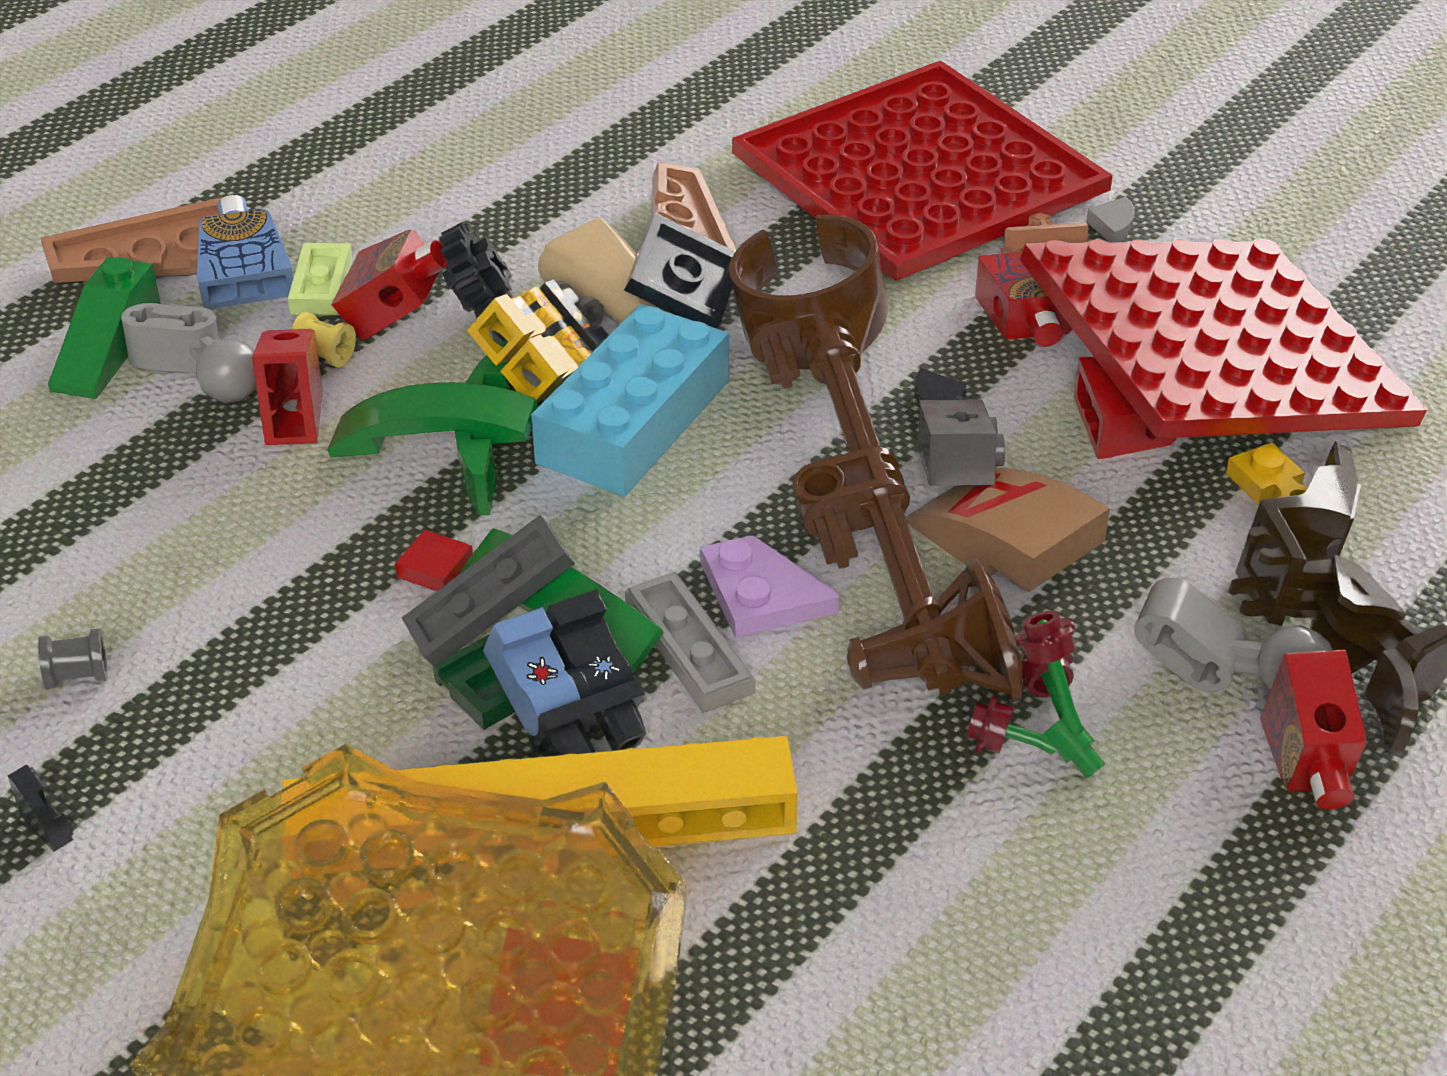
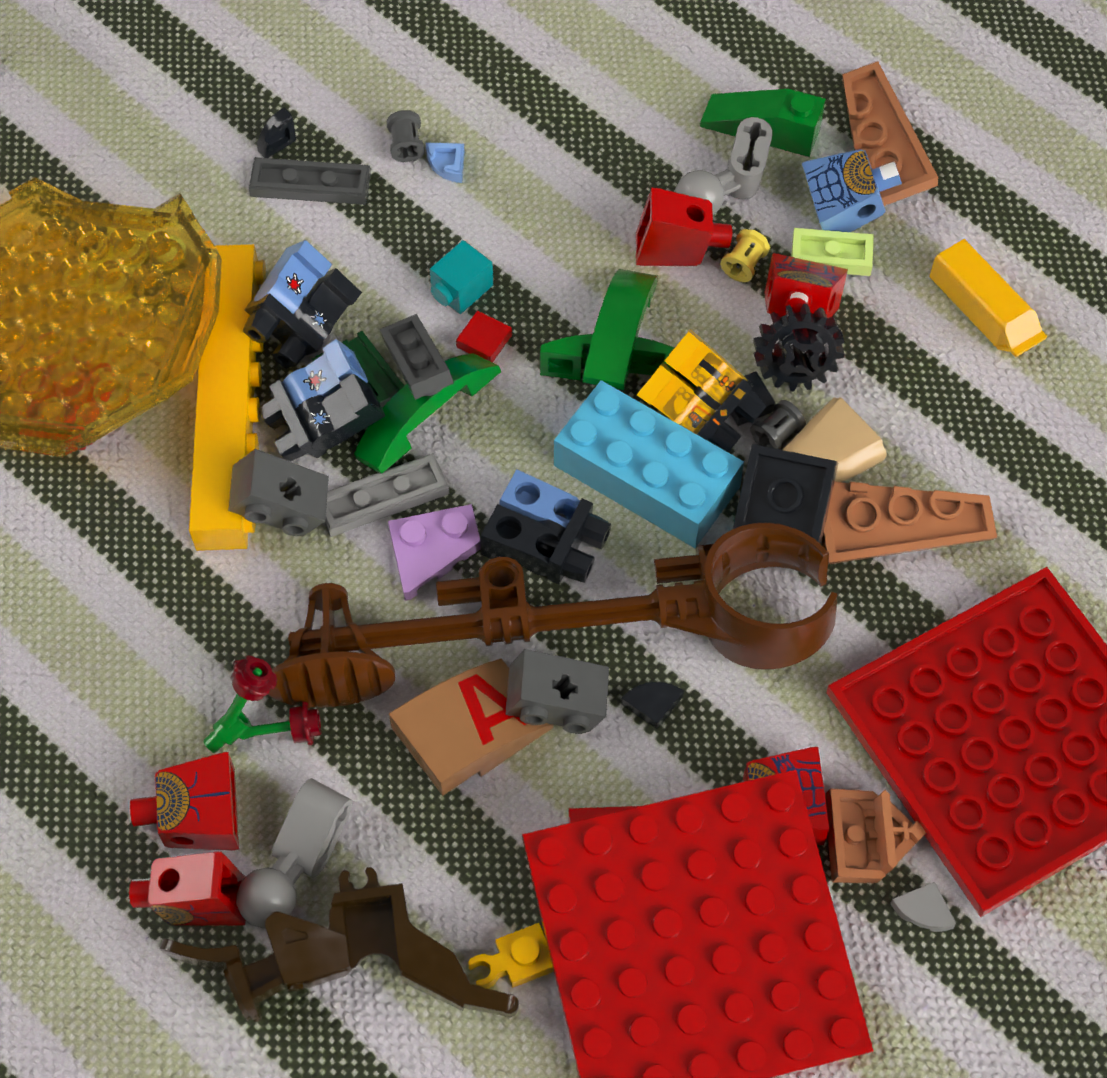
camera: 95 degrees right, 20 degrees up
none -> red torso [130,752,239,851]
none -> dark grey brick [228,449,329,537]
none -> black hips [243,240,362,369]
none -> dark grey tile [249,157,371,205]
none -> light blue tile [426,142,465,183]
none -> teal brick [429,240,493,314]
none -> black hips [480,469,611,585]
none -> yellow piece [929,239,1047,357]

